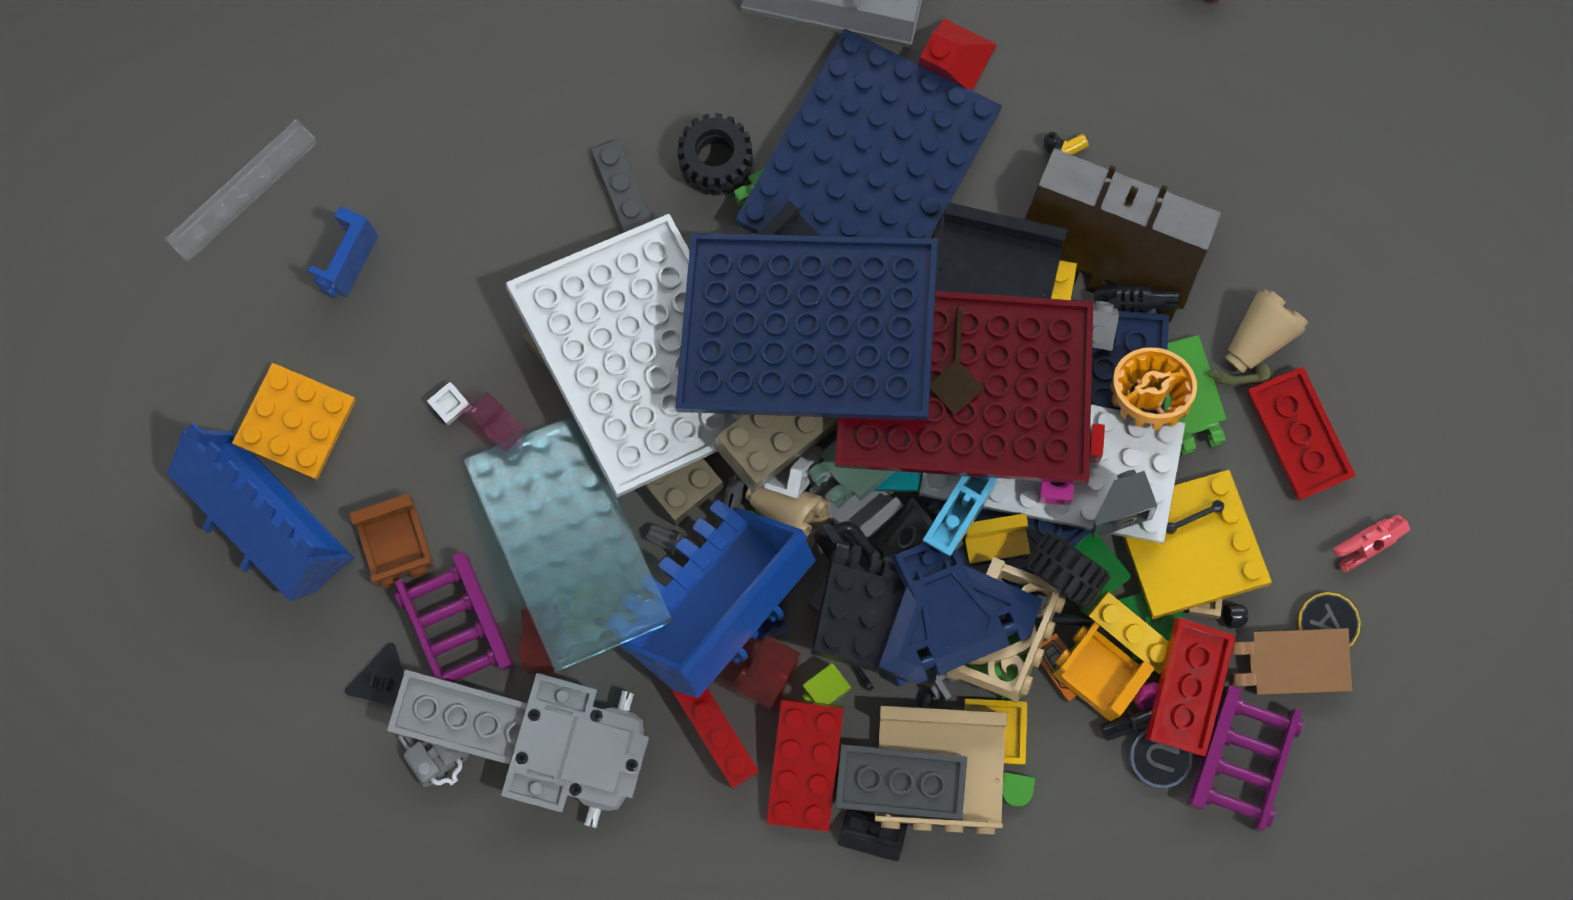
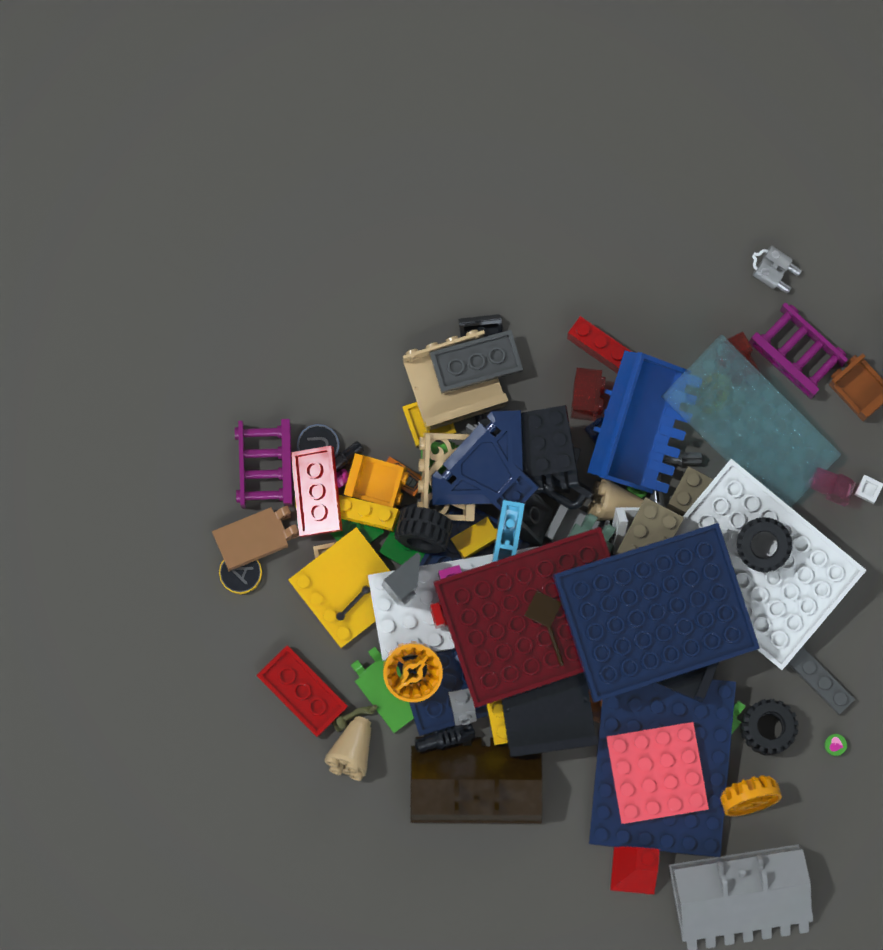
camera: 155 degrees right, 0 degrees up
black piece [345,643,404,705] -> none
light grey piece [387,670,649,828] -> none
red plate [766,698,844,832] -> none
lime brick [801,663,851,704] -> none
bright green tile [1002,772,1035,807] -> none
arm [1044,132,1089,155] -> none
black hinge [1223,603,1249,629] -> none
coral hinge [1333,515,1410,572] -> none
none -> coral plate [606,722,709,824]
none -> light orange gear [720,775,782,817]
none -> black tyre [737,517,792,572]
none -> bright green tile [824,734,847,756]

